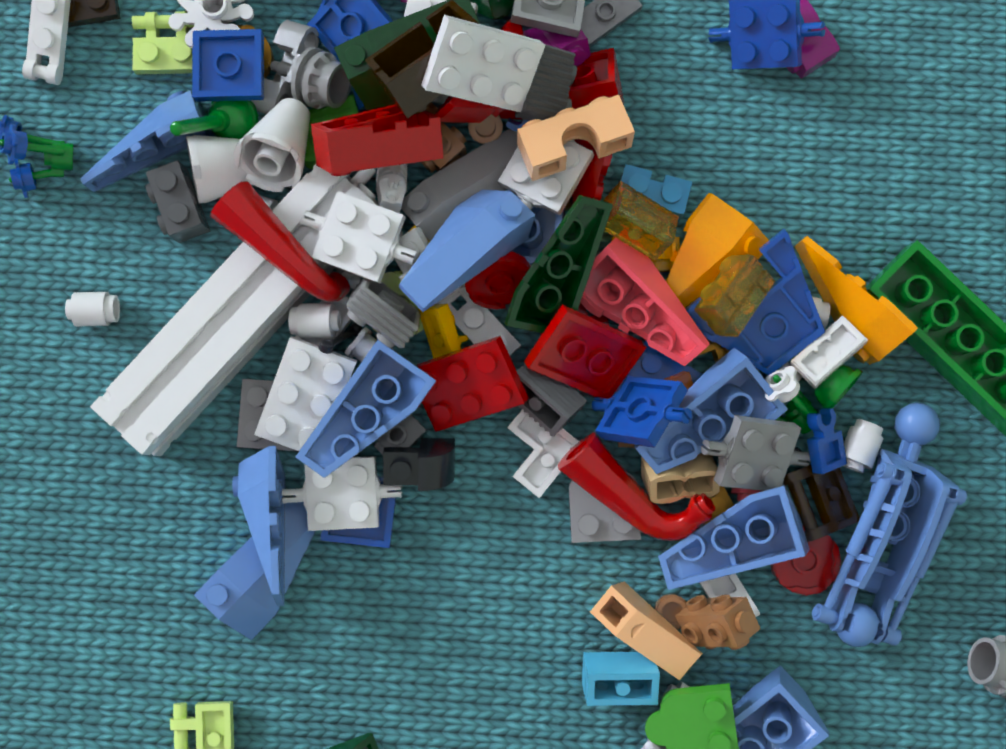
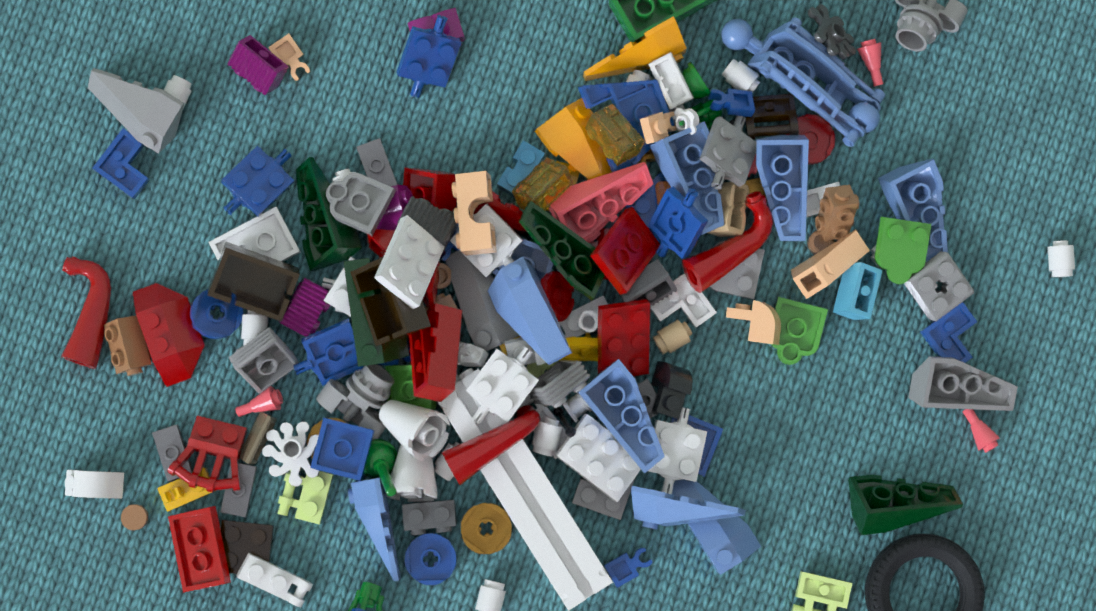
camera: 85 degrees left, 0 degrees up
none -> blue plate [405,533,457,585]
none -> pearl gold plate [461,503,512,554]
none -> white axle [577,310,598,333]
none -> blue plate [604,547,653,588]
none -> light nougat plate [640,112,677,144]
none -> tan brick [653,320,692,355]
none -> light nougat brick [726,300,781,345]
none -> bright green plate [770,297,828,365]
none -> dark grey animal [807,4,856,59]
none -> coral cone [857,39,883,86]

